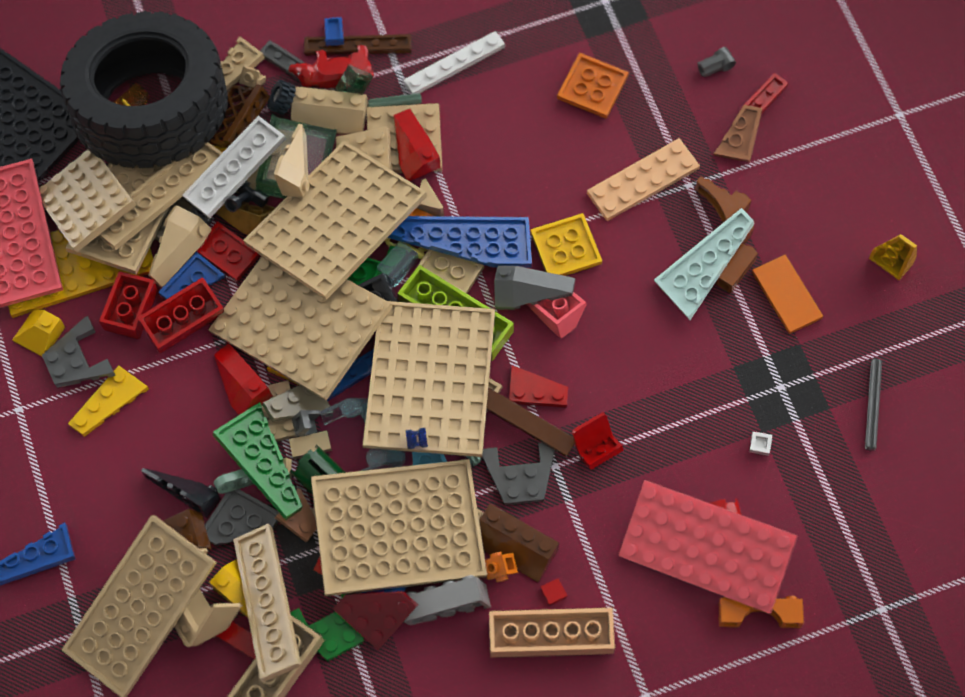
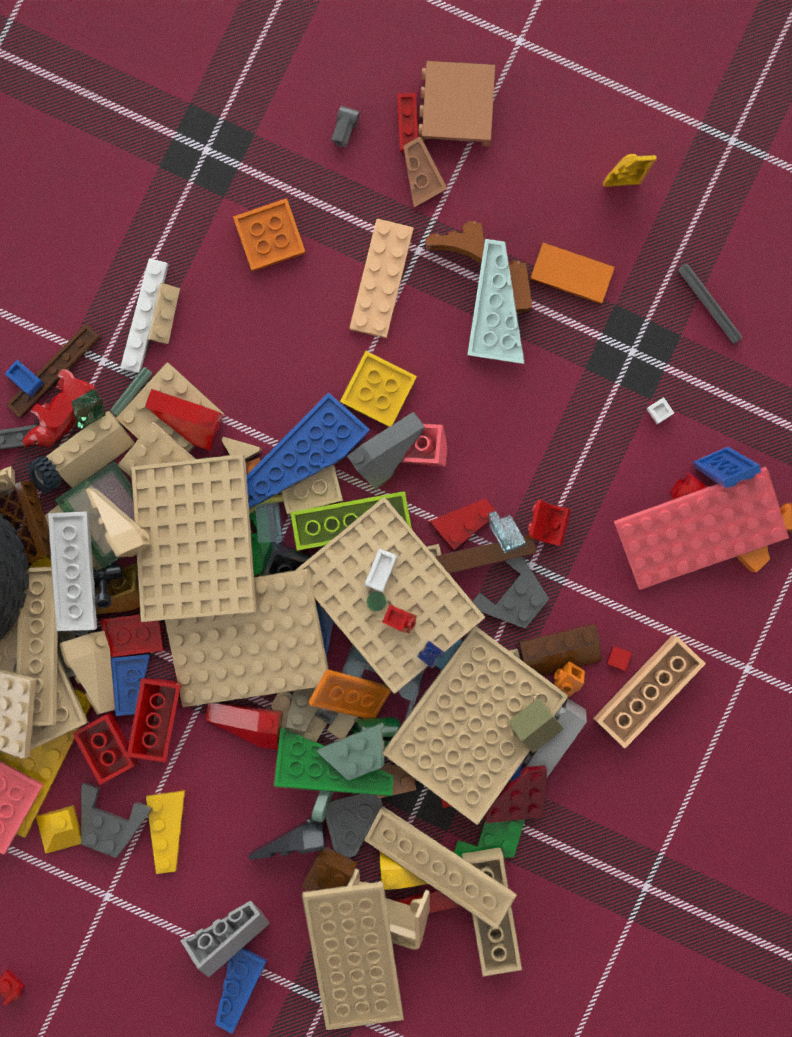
camera: 45 degrees left, 20 degrees up
none -> tan plate [148,283,180,344]
none -> light grey wedge [181,901,270,977]
none -> orange tile [309,669,391,719]
none -> sand green wing [317,723,384,780]
none -> white tile [365,548,397,592]
none -> clear green plate [367,592,386,611]
none -> red bracket [382,604,417,634]
none -> nougat panel [418,61,495,146]
none -> clear light blue panel [489,511,526,553]
none -> olive slope [508,698,564,753]
none -> blue plate [693,447,762,488]

